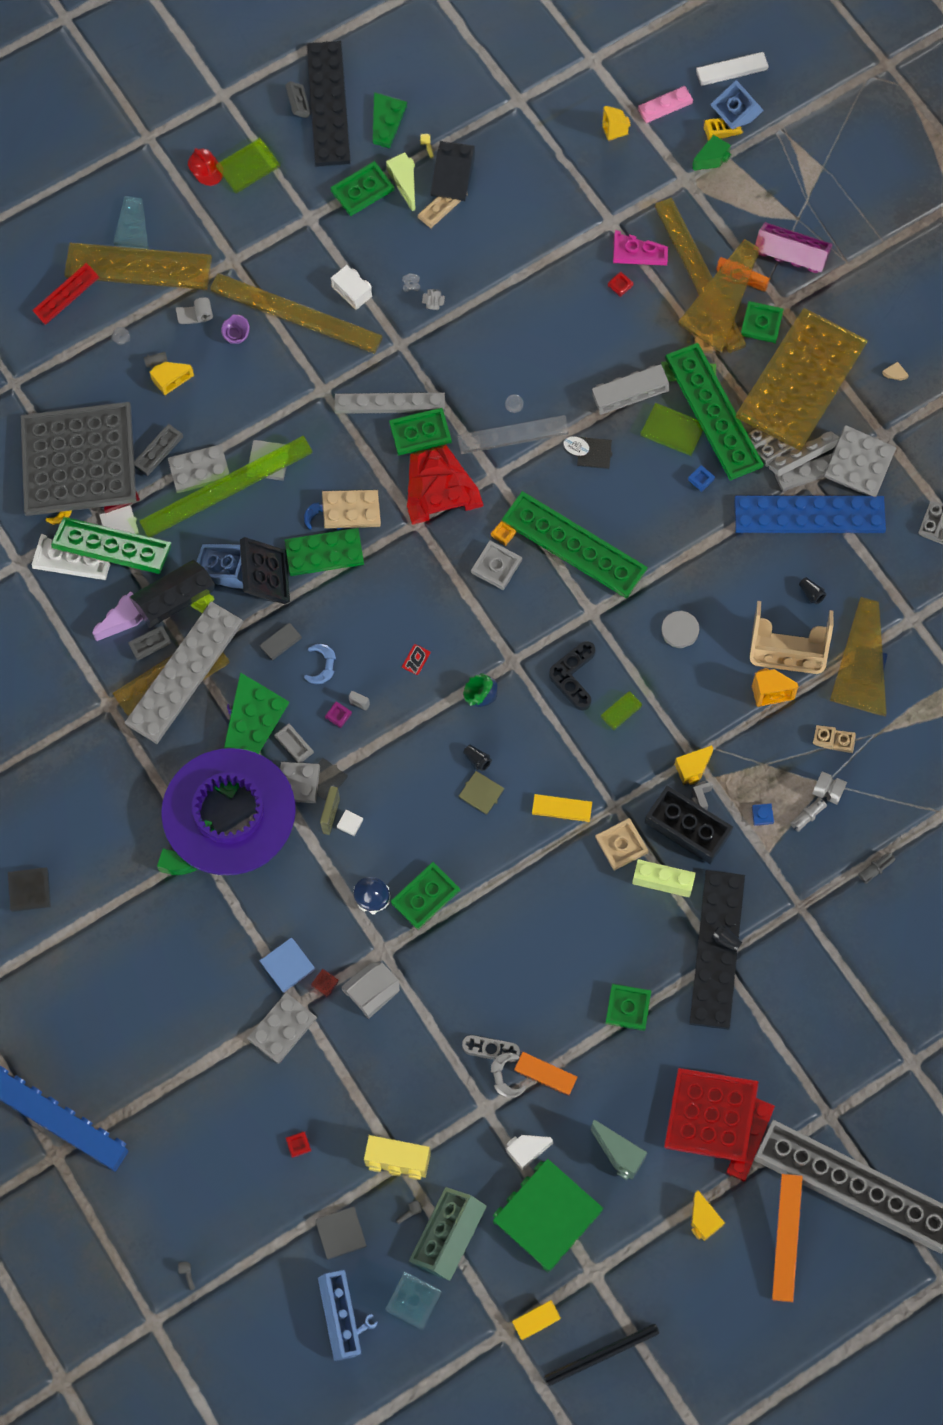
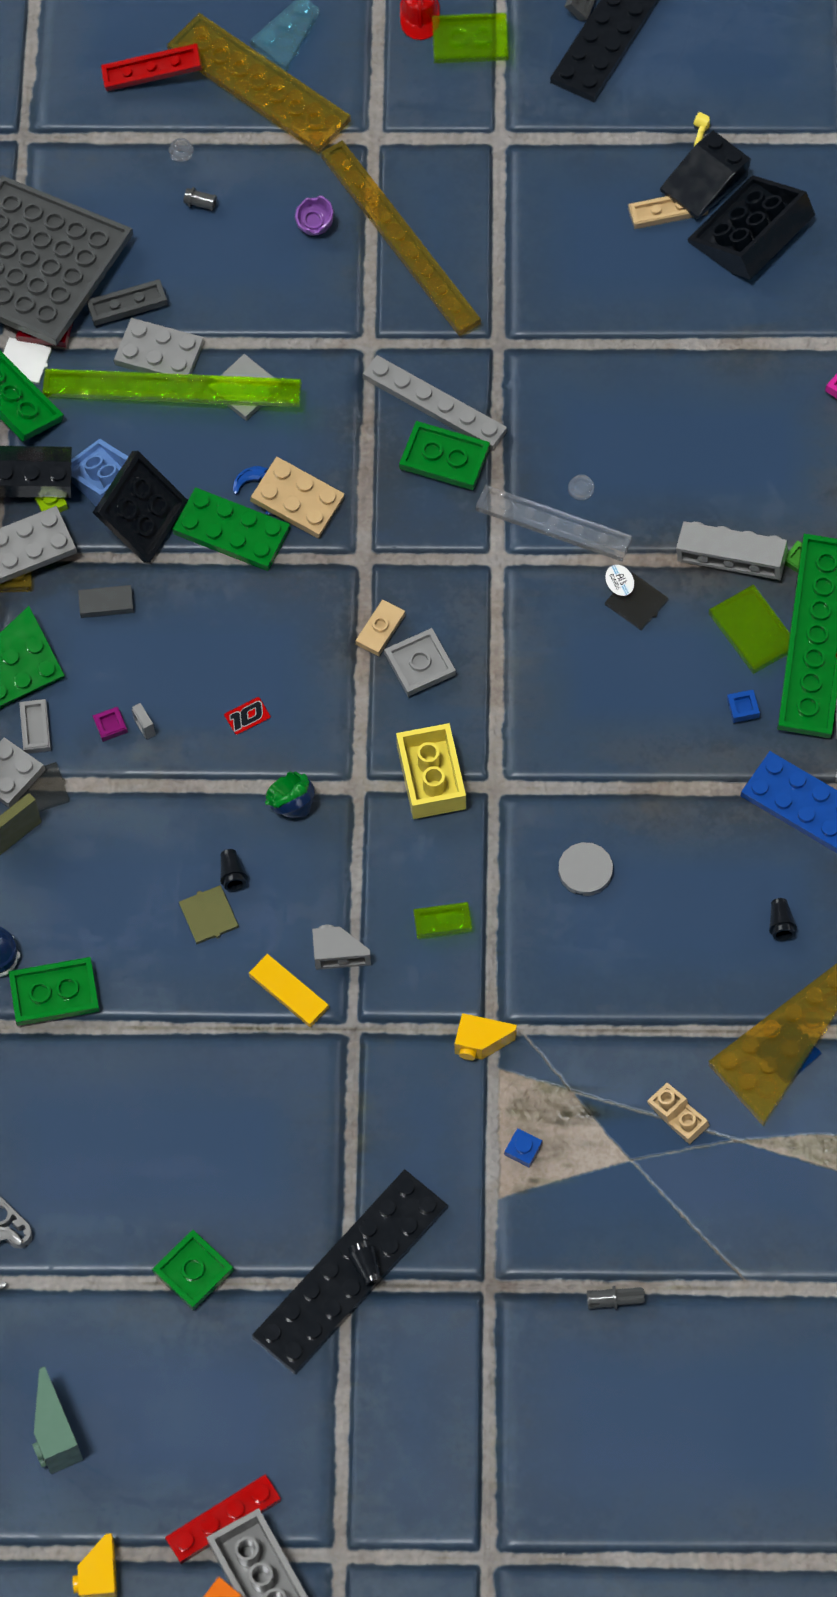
camera: 35 degrees right, 5 degrees down
yellow slope [150,362,194,396] -> none
light grey panel [176,297,213,324] -> none
medium blue piece [304,644,336,684] -> none
green plate [330,161,395,217] -> none
white brick [331,265,372,310] -> none
white tile [337,810,363,836] -> none
green wing [373,92,407,149] -> none
yellowish green slope [386,152,415,211] -> none
clear plate [402,274,421,292] -> none
red wedge [407,445,483,525] -> none
light grey gear [422,289,445,310] -> none
light orange tile [491,520,517,546] -> none
green plate [502,491,648,599] -> none
orange tile [514,1052,577,1096] -> none
black beam [549,641,595,711] -> none
tan plate [595,818,649,871] -> none
red tile [608,272,633,297] -> none
yellowish green brick [632,859,696,898] -> none
black brick [645,785,733,865] -> none
red plate [664,1068,759,1162] -> none
light grey bracket [691,781,713,810] -> none
tan windscreen [750,601,834,674] -> none
light orange slope [752,668,798,707] -> none
light grey pin [790,797,827,832] -> none
light grey wheel [812,771,847,805] -> none
none -> light grey slope [312,925,371,970]
none -> tan plate [355,599,406,656]
none -> light yellow brick [396,723,466,819]
none -> black slope [687,175,816,280]

